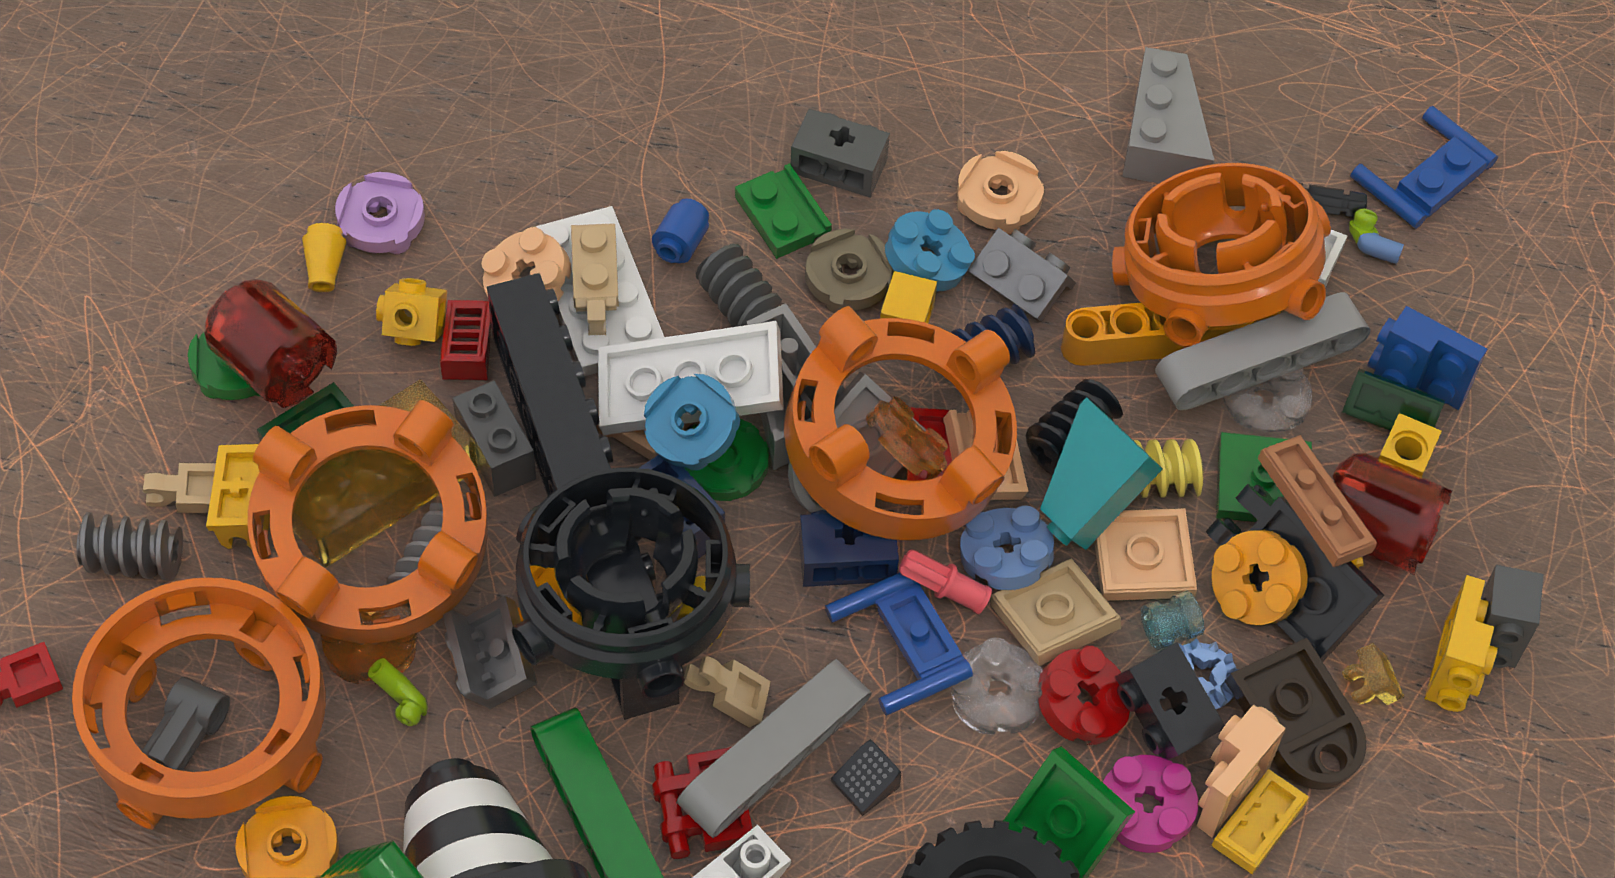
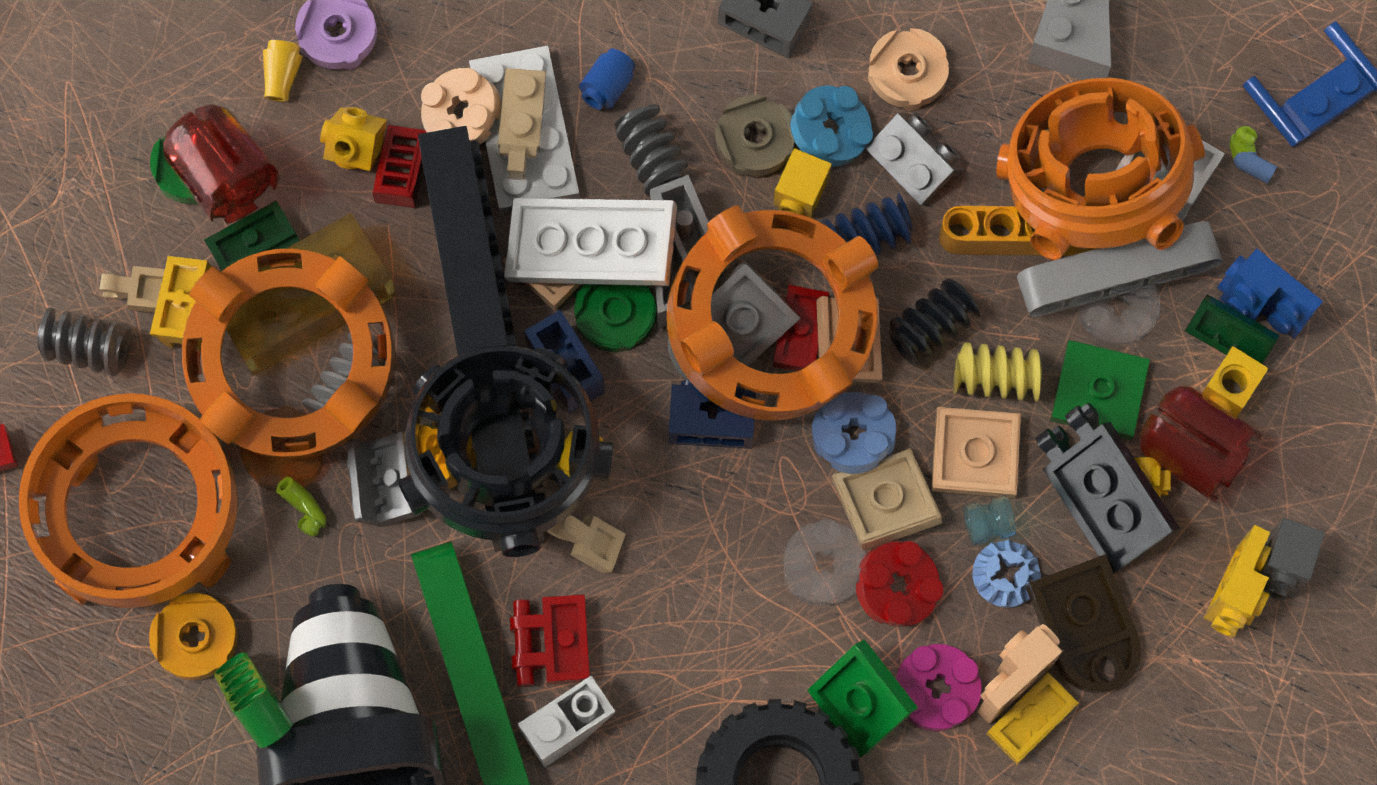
camera: 10 degrees right, 15 degrees up
dark grey piece [142,677,230,771] -> none
dark grey brick [452,380,536,497] -> none
dark azure plate [644,374,740,470] -> none
light grey beam [676,659,872,838] -> none
green plate [735,163,832,259] -> none
blue plate [825,572,974,716] -> none
black slope [831,739,901,816] -> none
clear orange plate [866,396,948,480] -> none
coral axle [899,550,992,614] -> none
teal slope [1040,397,1163,550] -> none
black brick [1115,642,1225,760] -> none
light orange plate [1211,530,1308,625] -> none
nougat tile [1258,435,1377,567] -> none
black axle [1299,183,1367,217] -> none
clear yellow tile [1342,643,1405,705] -> none

